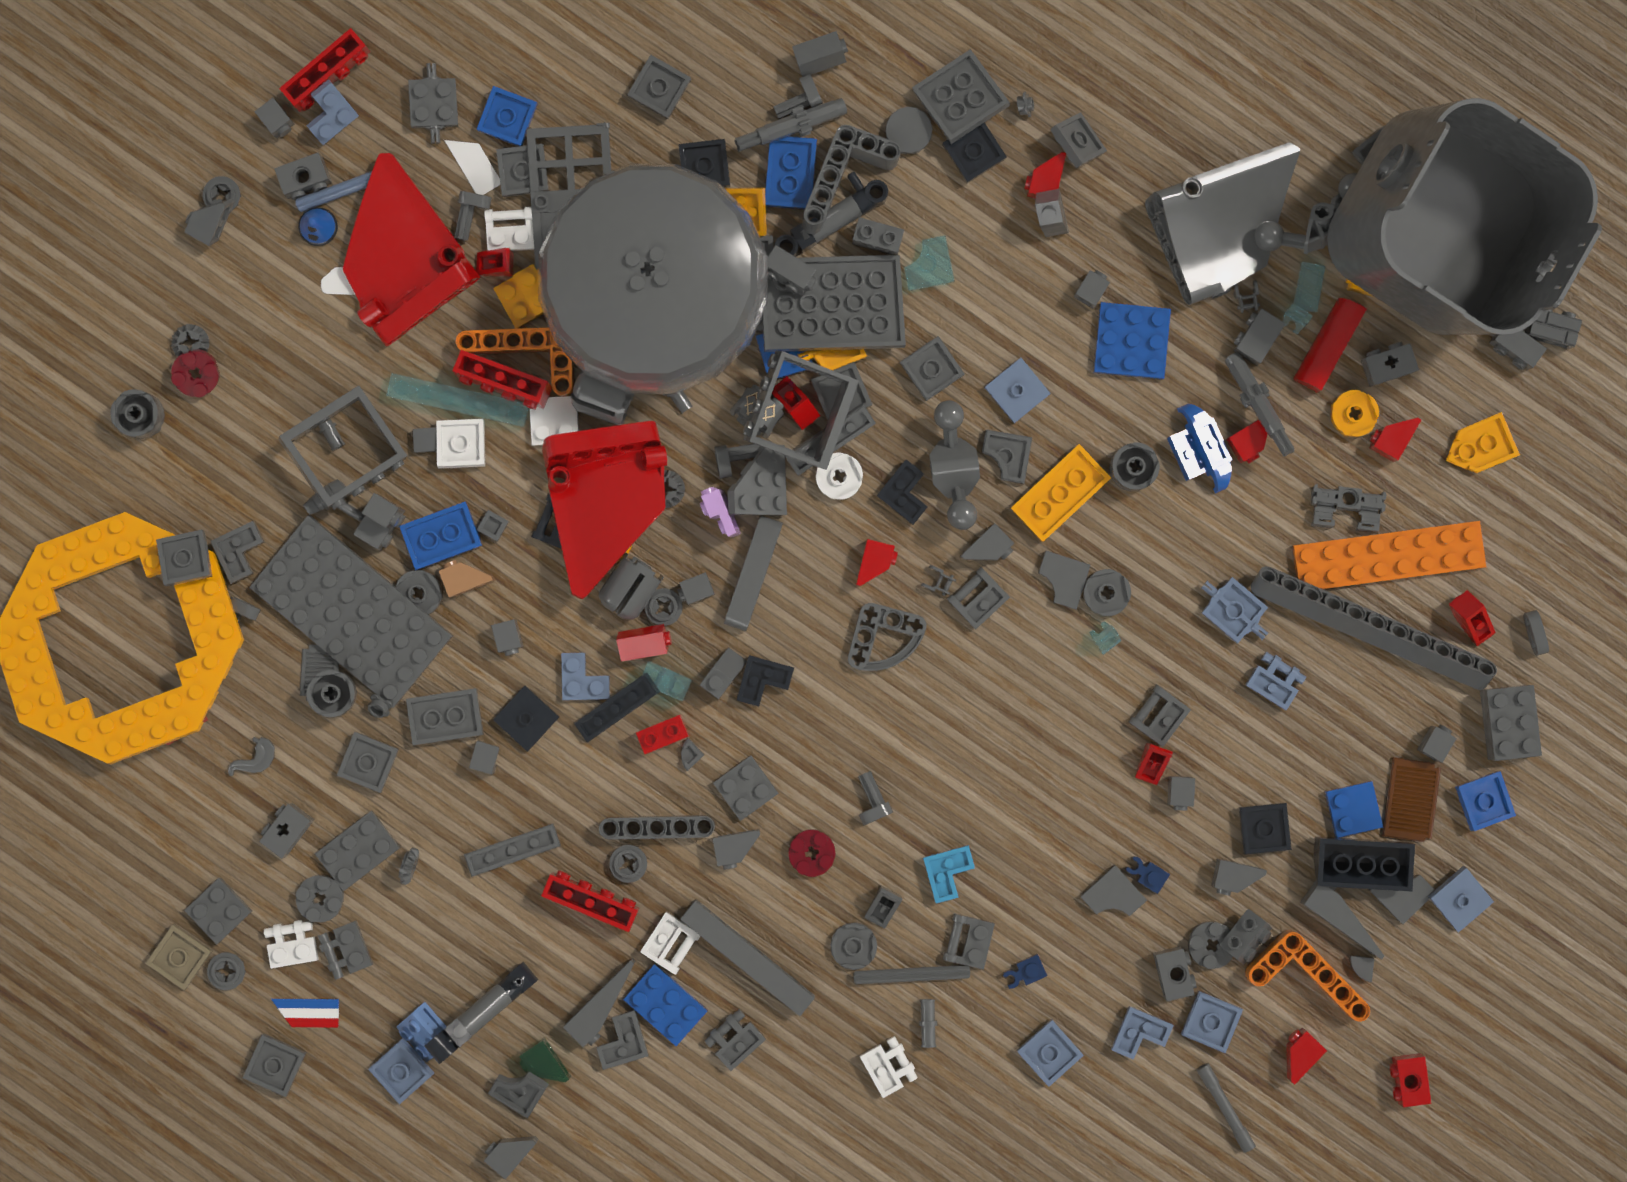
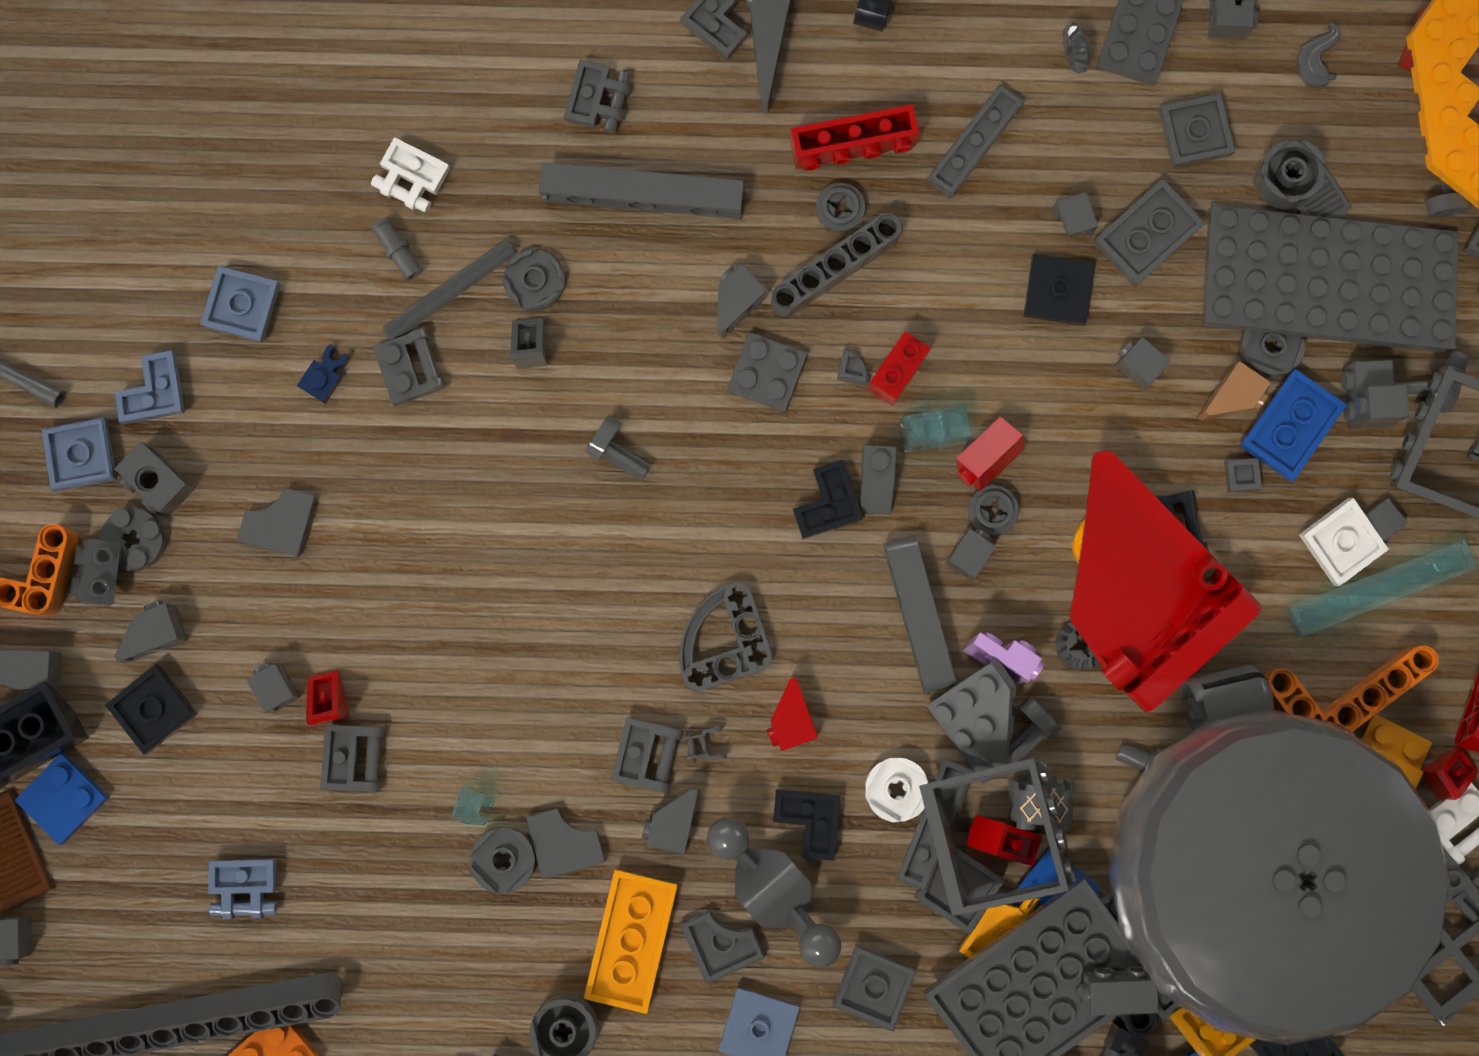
camera: 145 degrees right, 5 degrees down
dark grey plate [368,694,392,718] -> none
red brick [452,350,552,410] -> none
white plate [530,396,579,446] -> none
sand blue plate [561,653,610,700] -> none
black tile [574,673,660,743] -> none
dark grey cylinder [599,552,664,620] -> none
blue plate [623,963,708,1046] -> none
white plate [640,912,701,975] -> none
dark red plate [789,829,836,877] -> none
dark azure plate [923,845,975,904] -> none
dark blue plate [1125,856,1170,894] -> none
sand blue plate [1201,577,1269,643] -> none

